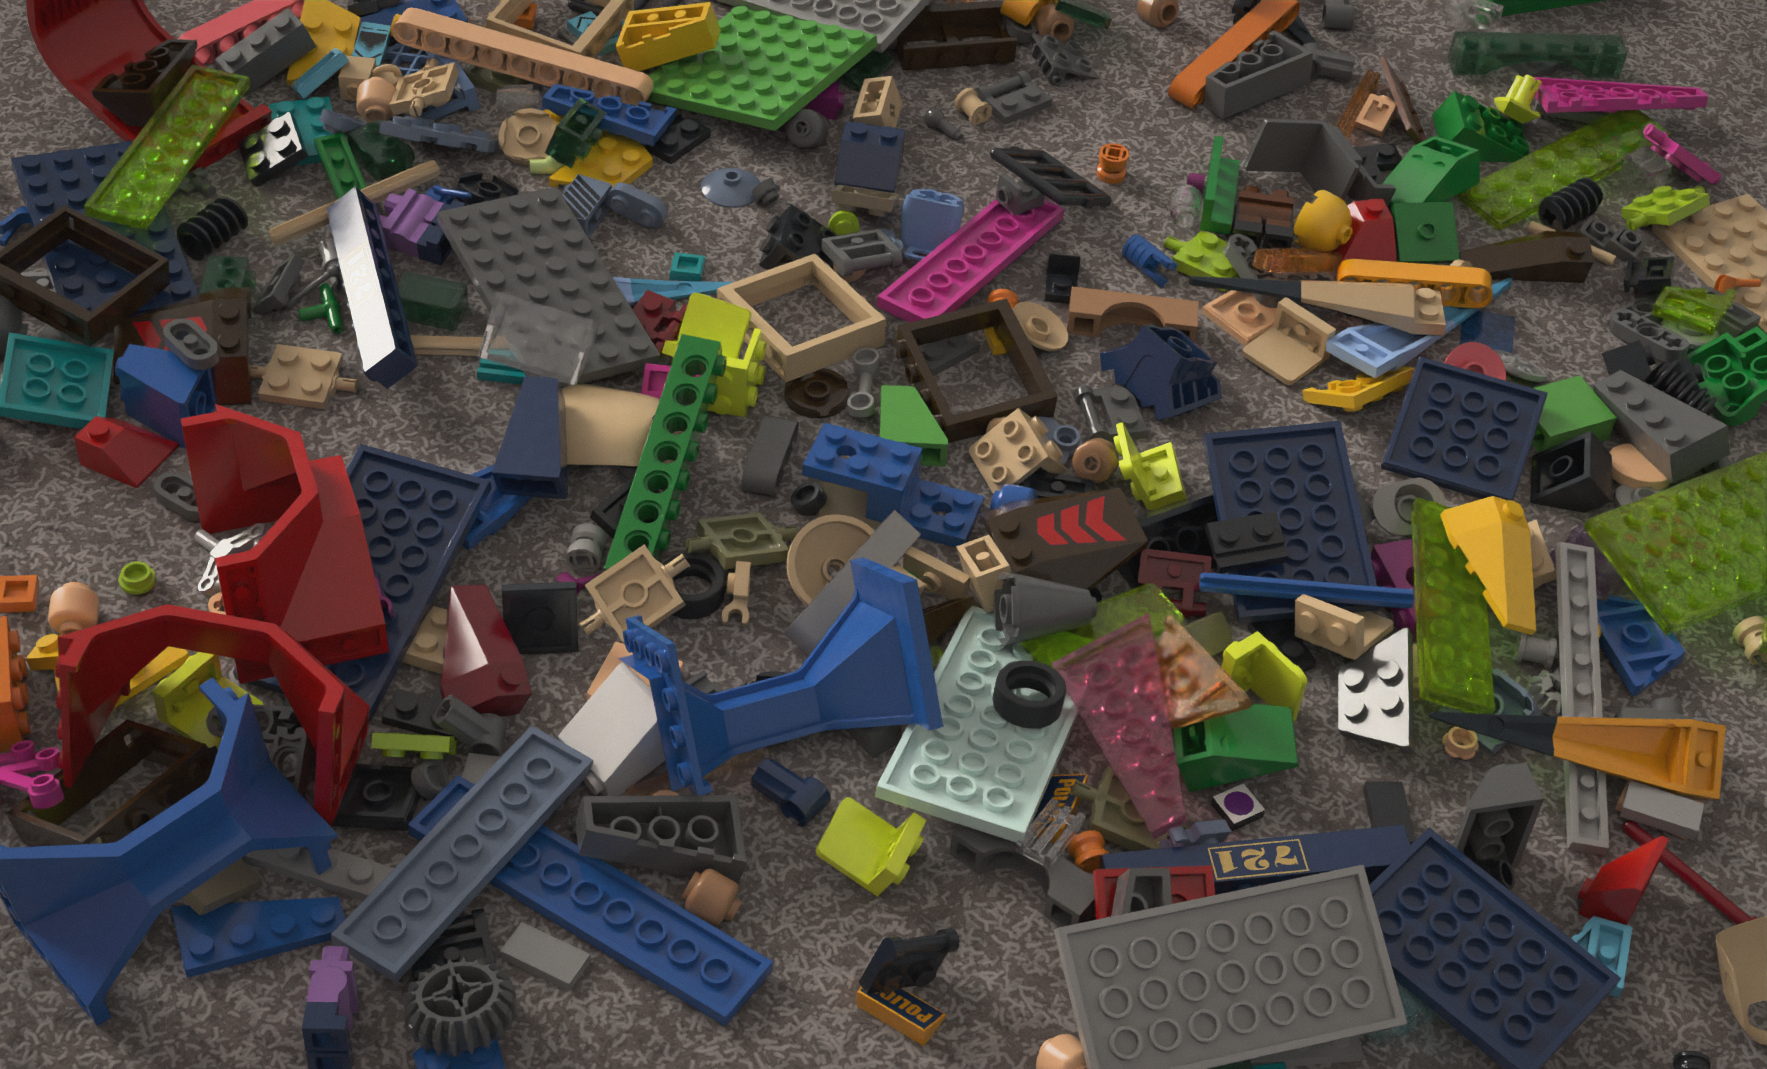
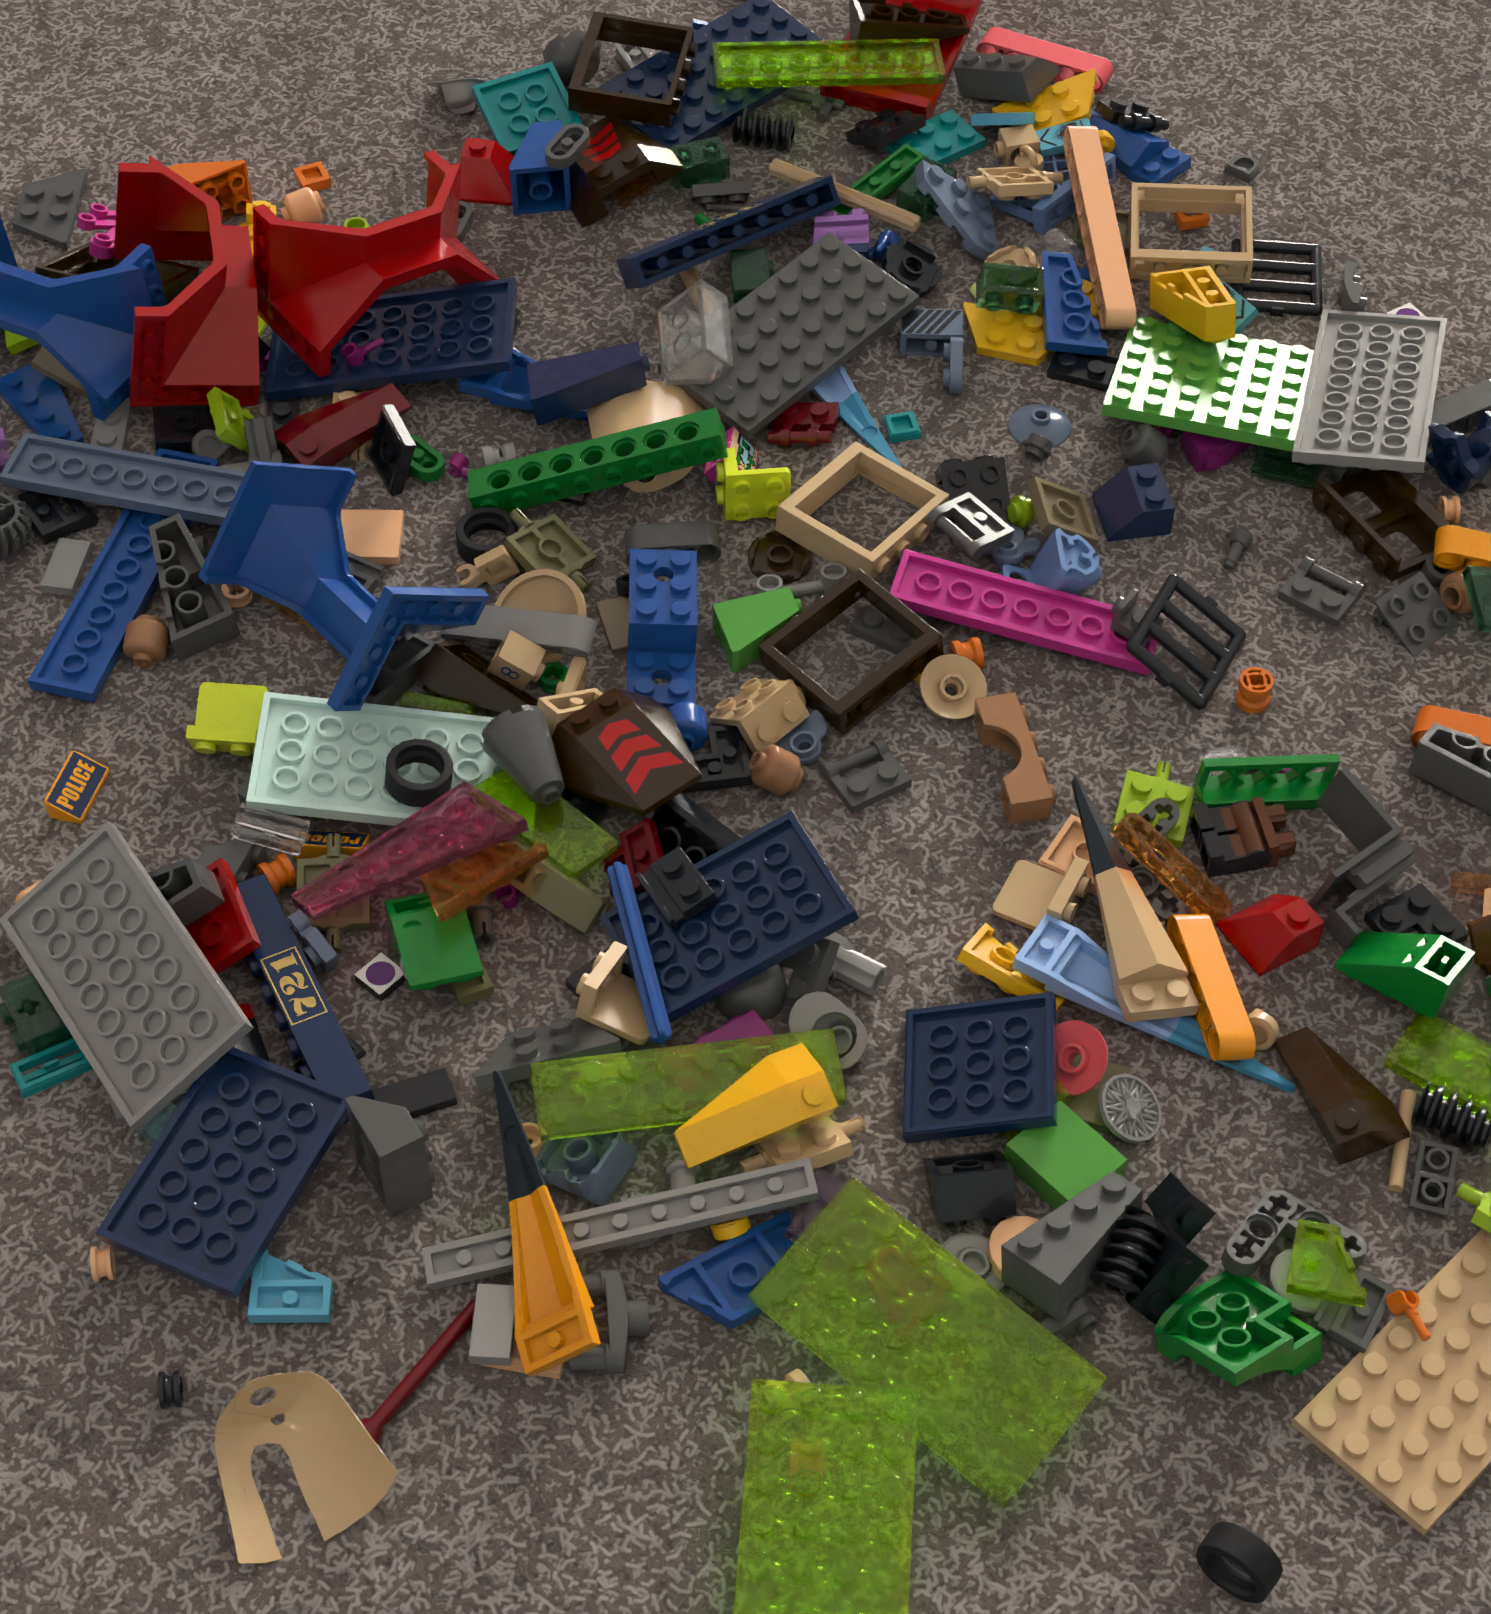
camera: 75 degrees right, 5 degrees up
tan plate [249,344,359,410] -> none
sand blue plate [319,109,373,142] -> none
light nougat head [356,77,395,124] -> none
tan plate [579,544,690,644] -> none
neon yellow bracket [662,292,751,362] -> none
dark blue piece [751,758,831,827] -> none
tan brick [853,76,903,128] -> none
black plate [859,928,960,994] -> none
tan bush [954,88,992,126] -> none
black slope [1044,254,1081,304] -> none
dark blue slope [1100,324,1222,420] -> none
neon yellow bracket [1113,422,1186,510] -> none
blue hinge [1122,234,1178,288] -> none
neon yellow bracket [1214,631,1307,722] -> none
yellow cylinder [1294,189,1352,253] -> none
green plate [1391,202,1460,264] -> none
piece [1459,311,1515,353] -> none
black plate [1482,858,1514,890] -> none
red slope [1577,836,1669,925] -> none
black plate [1624,256,1675,295] -> none

